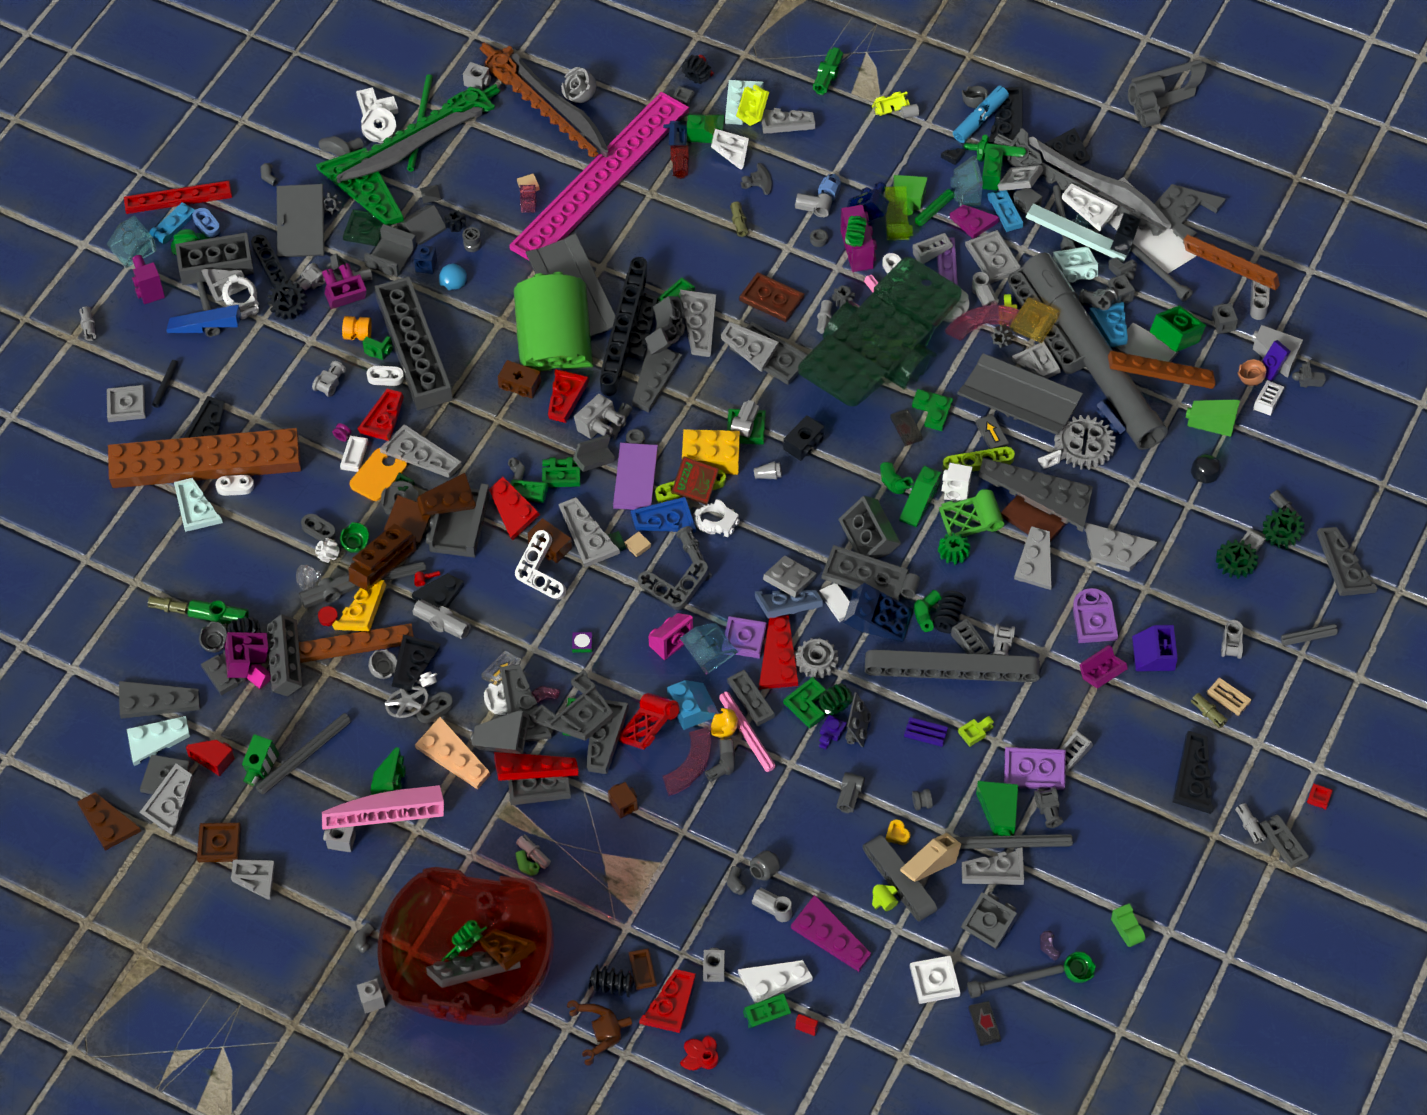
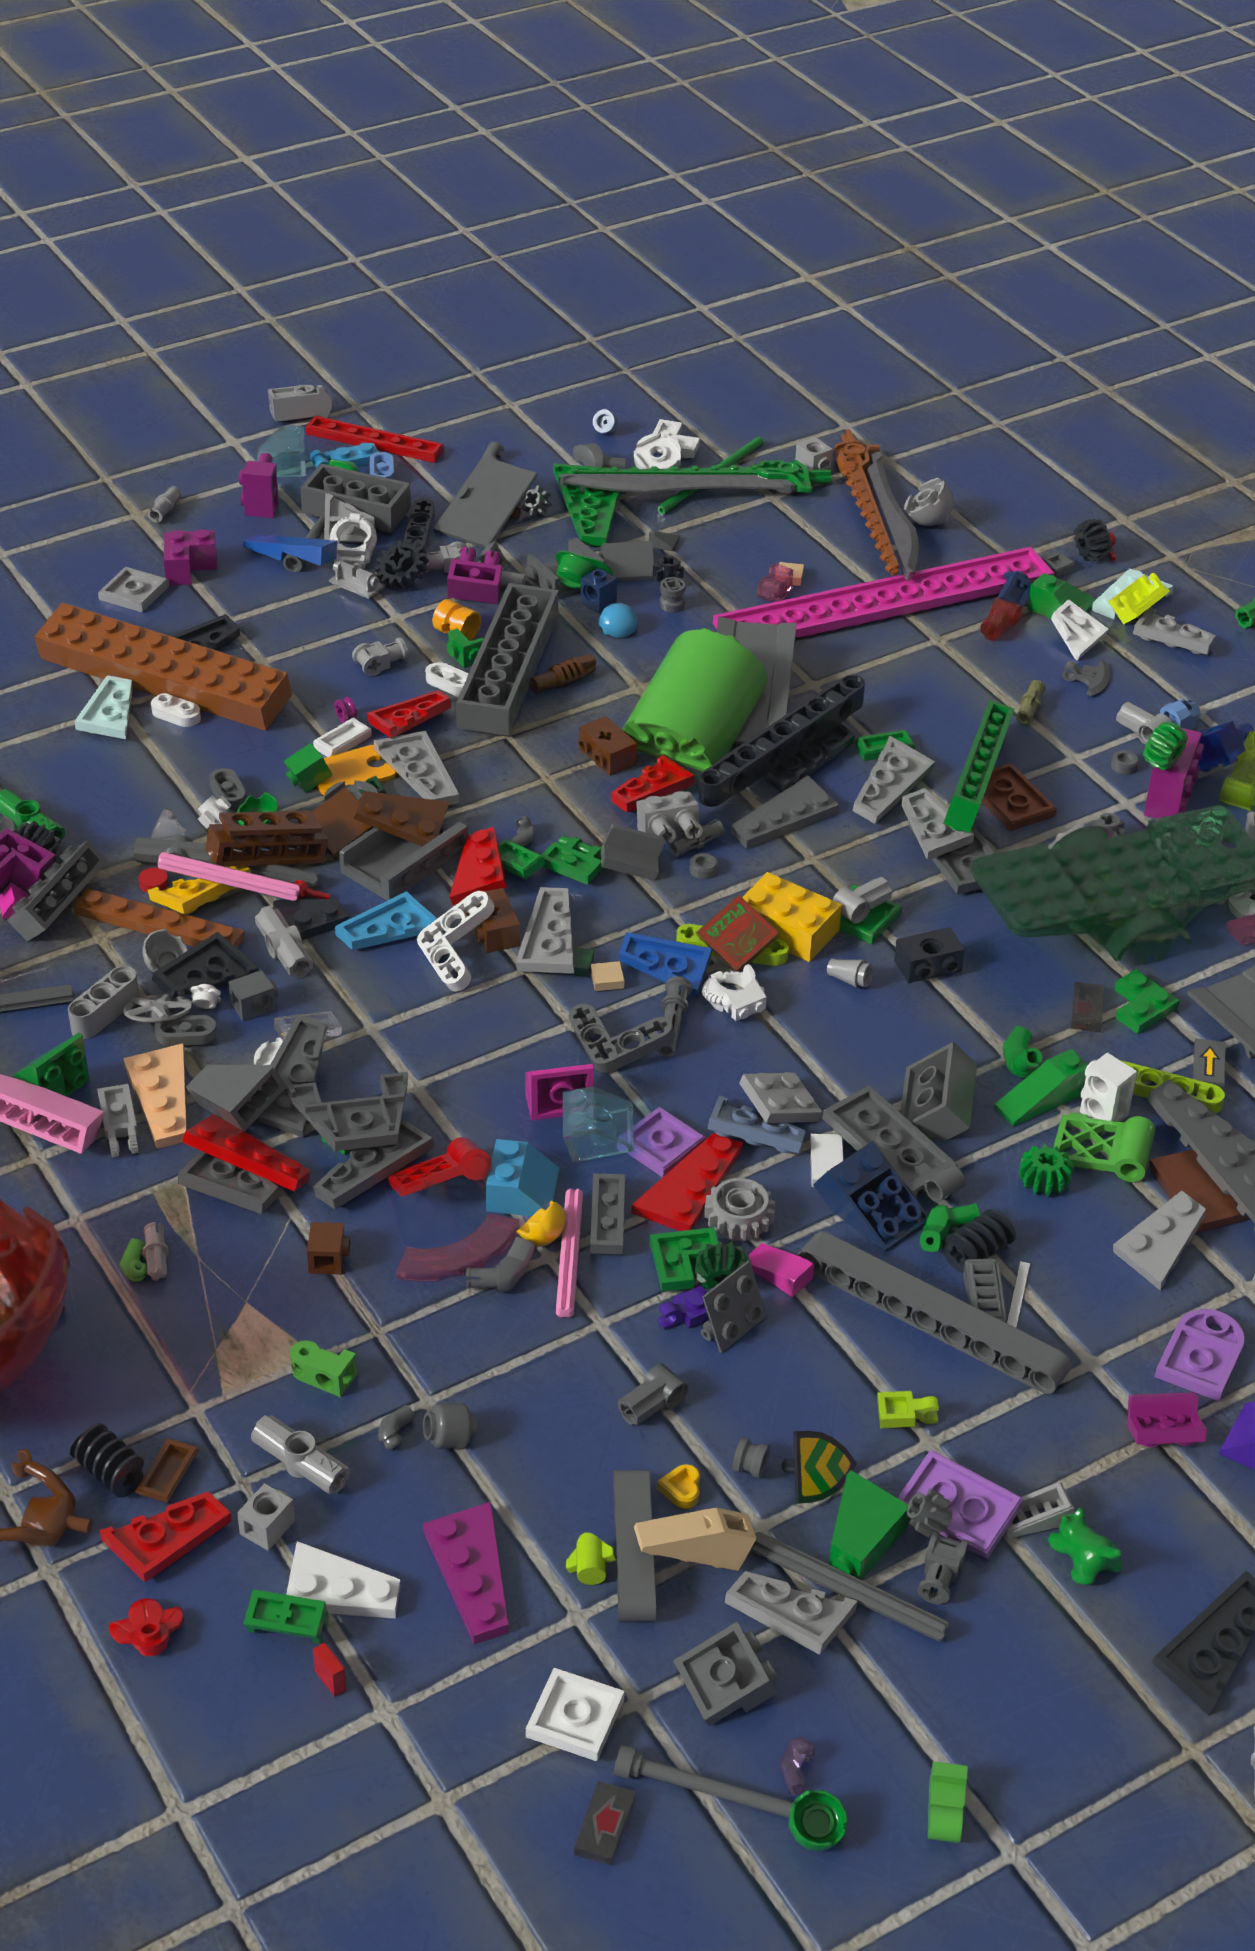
camera: 30 degrees right, 15 degrees down
black piece [152,360,178,408] -> none
clear green tile [343,209,383,246] -> none
clear pink arm [531,686,560,702] -> none
tile [572,632,592,653] -> none
medium lavender tile [613,443,658,510] -> none
dark grey brick [645,296,685,354] -> none
light grey piece [752,888,793,922] -> none
dark purple tile [904,717,948,747] -> none
light grey connector [992,624,1015,655] -> none
none -> light grey beam [68,966,139,1039]
none -> light grey hinge [97,1084,139,1157]
none -> bright pink axle [158,852,300,901]
none -> magenta brick [163,529,217,586]
none -> dark grey brick [229,970,278,1022]
none -> light grey piece [251,1415,350,1494]
none -> light grey piece [268,385,333,422]
none -> green brick [284,743,333,793]
none -> bright green leg [290,1340,358,1397]
none -> light grey hinge [329,560,384,599]
none -> dark azure wing [335,891,437,950]
none -> reddish brown hinge [530,654,597,693]
none -> green piece [555,551,613,590]
none -> tile [593,409,618,434]
none -> dark pink slope [749,1243,814,1297]
none -> shield [782,1431,857,1504]
none -> dark grey gear [907,1488,952,1537]
none -> green brick [943,700,1014,833]
none -> white sticker [1007,1261,1030,1328]
none -> green animal [1048,1508,1123,1585]

